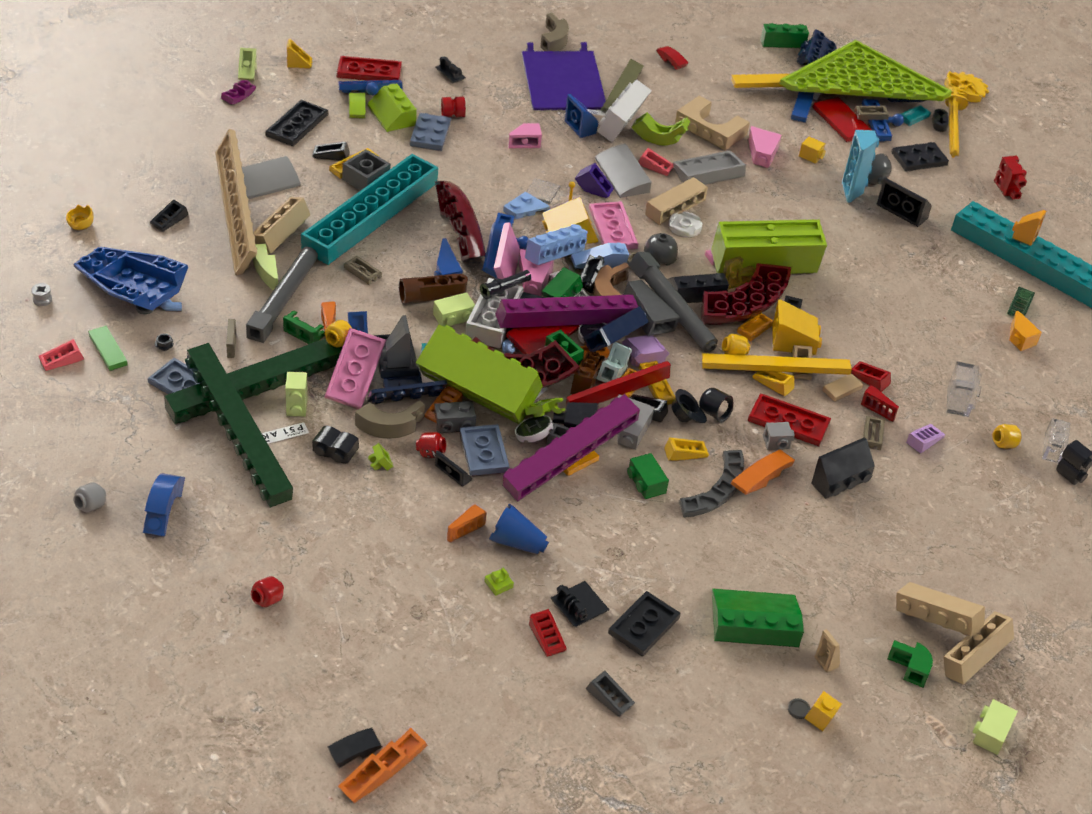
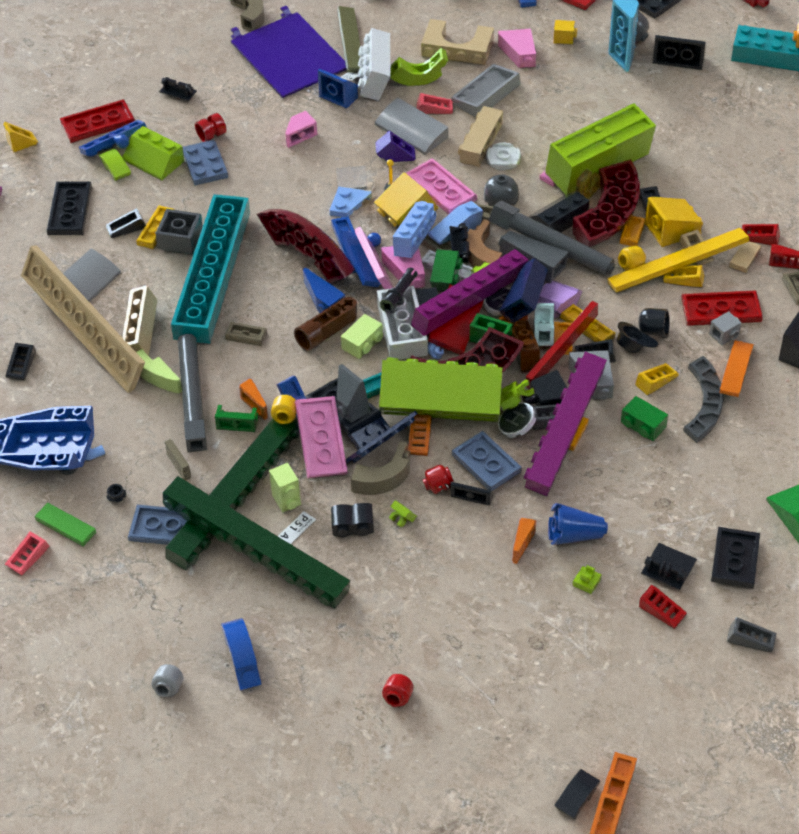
camera: 20 degrees left, 5 degrees up
dark grey bracket [434,401,476,433] -> none

